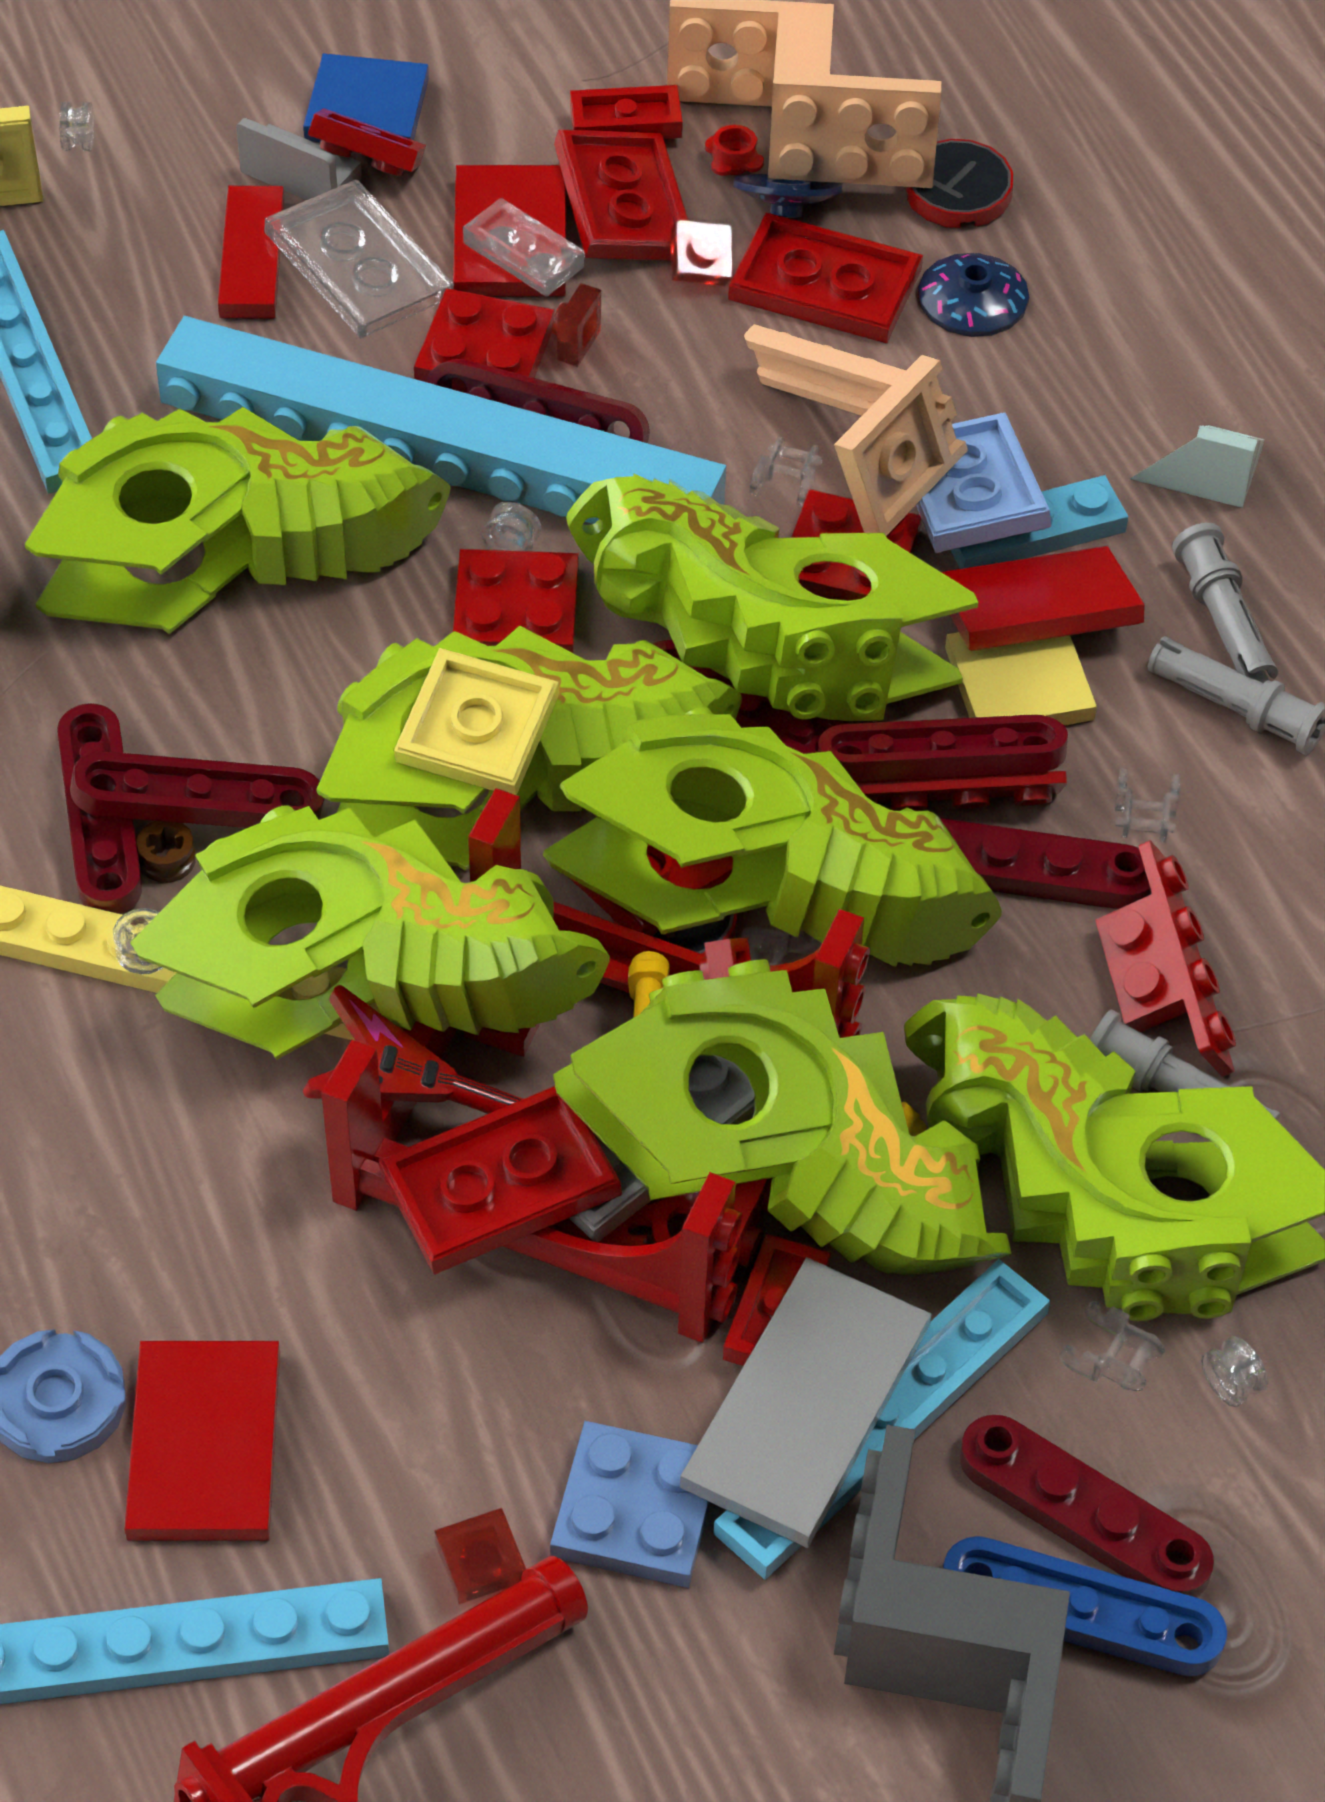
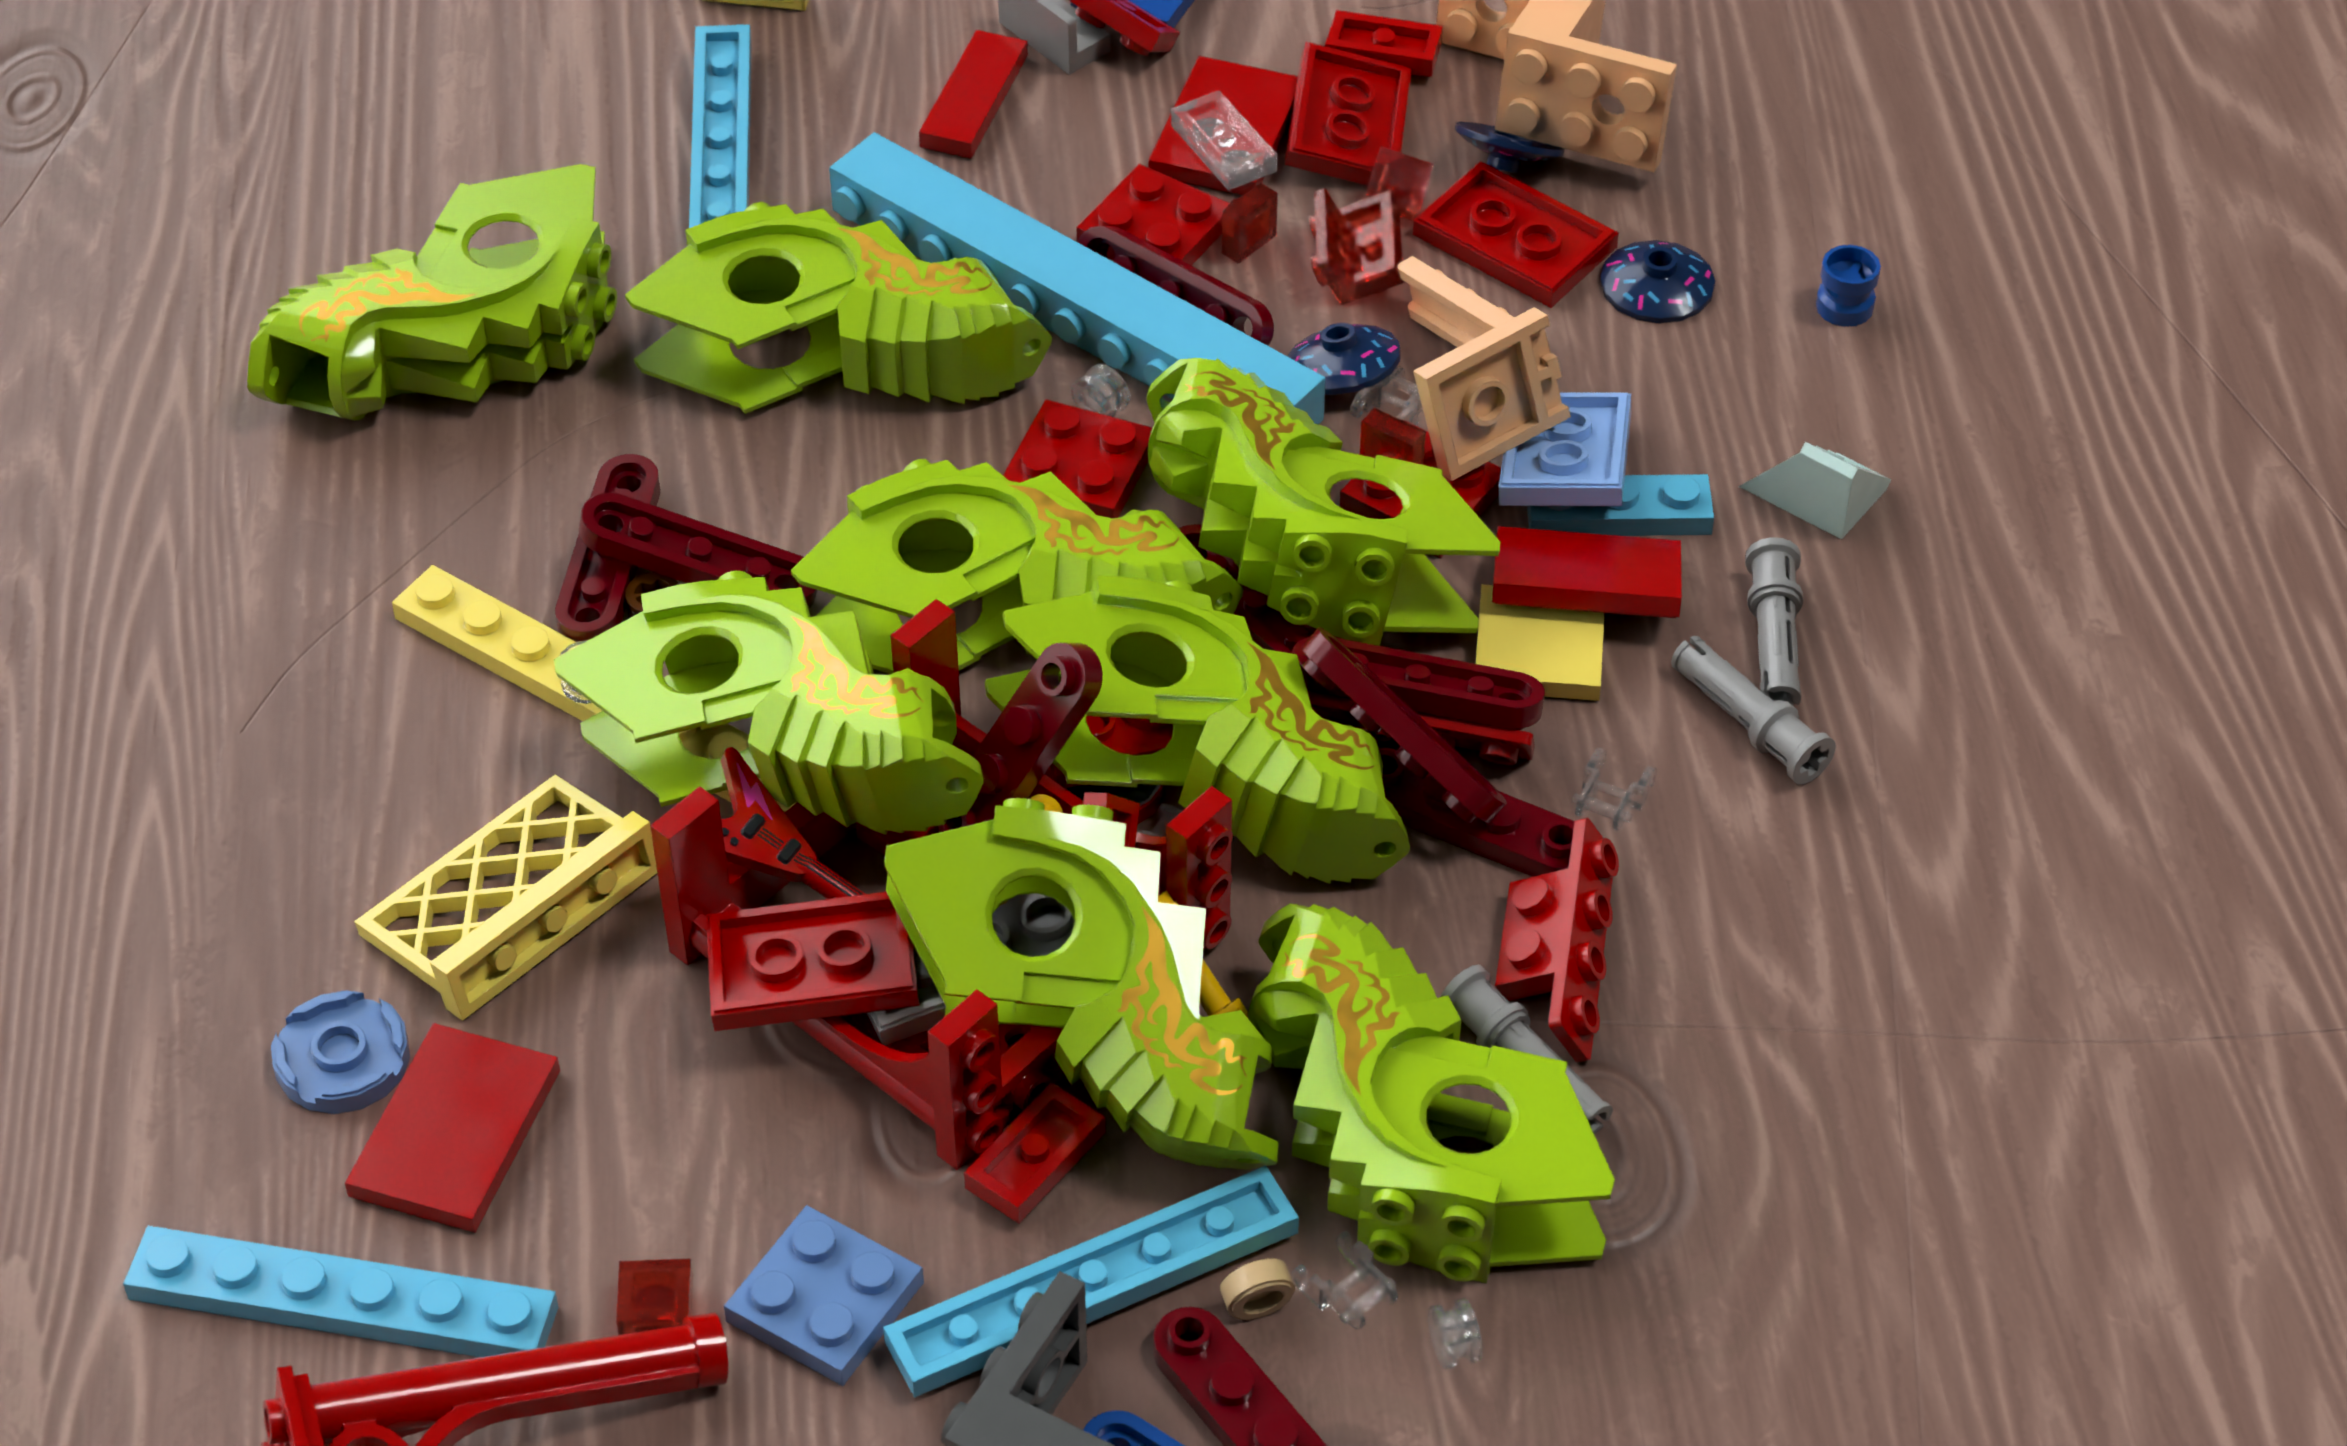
camera: 20 degrees right, 5 degrees down
clear tile [264,179,454,339] -> none
light yellow tile [394,648,560,795] -> none
light grey tile [680,1257,931,1548] -> none
red plate [705,124,764,176] -> none
tile [904,139,1013,228] -> none
none -> light yellow fence [354,775,657,1021]
none -> dark red plate [938,643,1103,833]
none -> tan tile [1220,1259,1295,1320]
none -> dark blue dish [1287,323,1401,395]
none -> dark red plate [1301,627,1507,824]
none -> clear red bracket [1309,188,1404,305]
none -> clear red plate [1359,407,1426,465]
none -> blue wheel [1816,245,1881,327]

